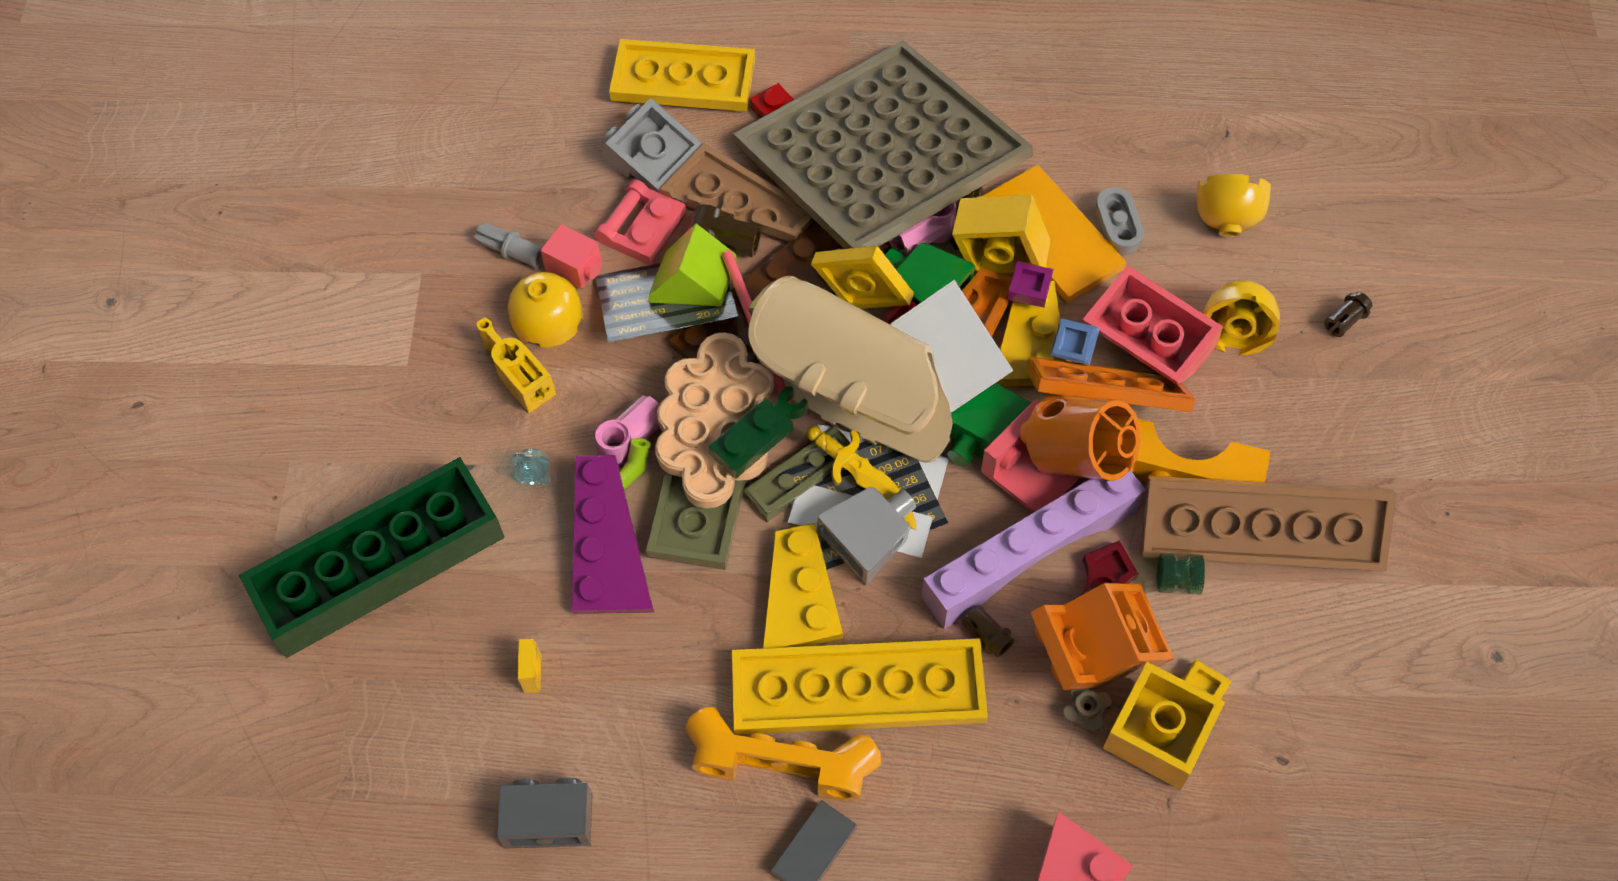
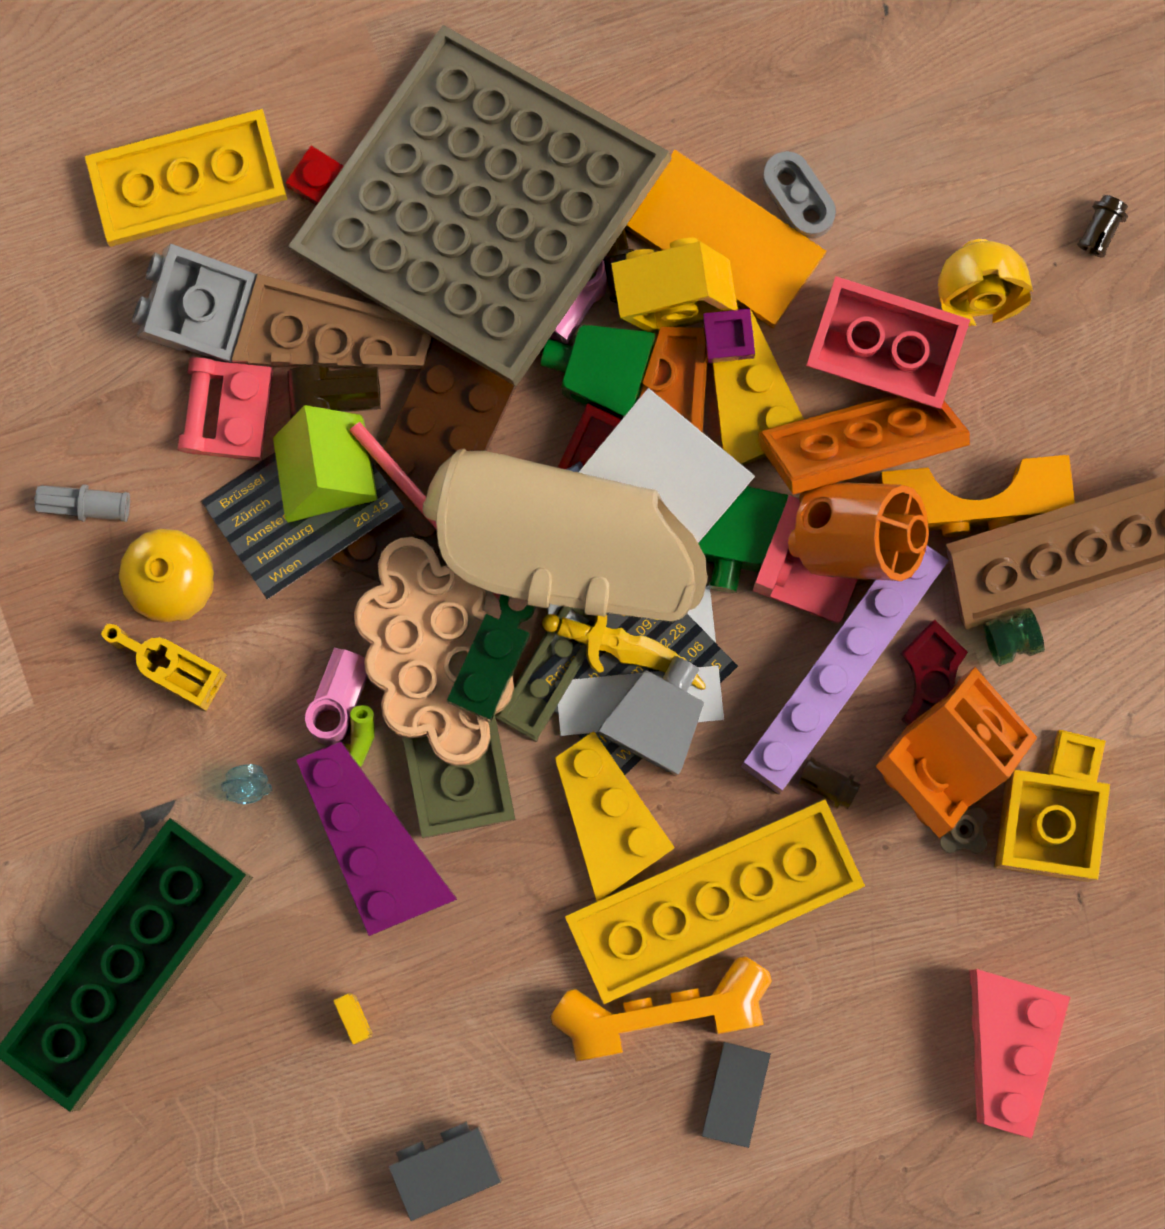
camera: 20 degrees left, 20 degrees up
coral brick [540,224,602,289] -> none
yellow plate [811,246,914,309] -> none
medium blue tile [1050,318,1100,366] -> none
yellow cylinder [1196,174,1271,237] -> none

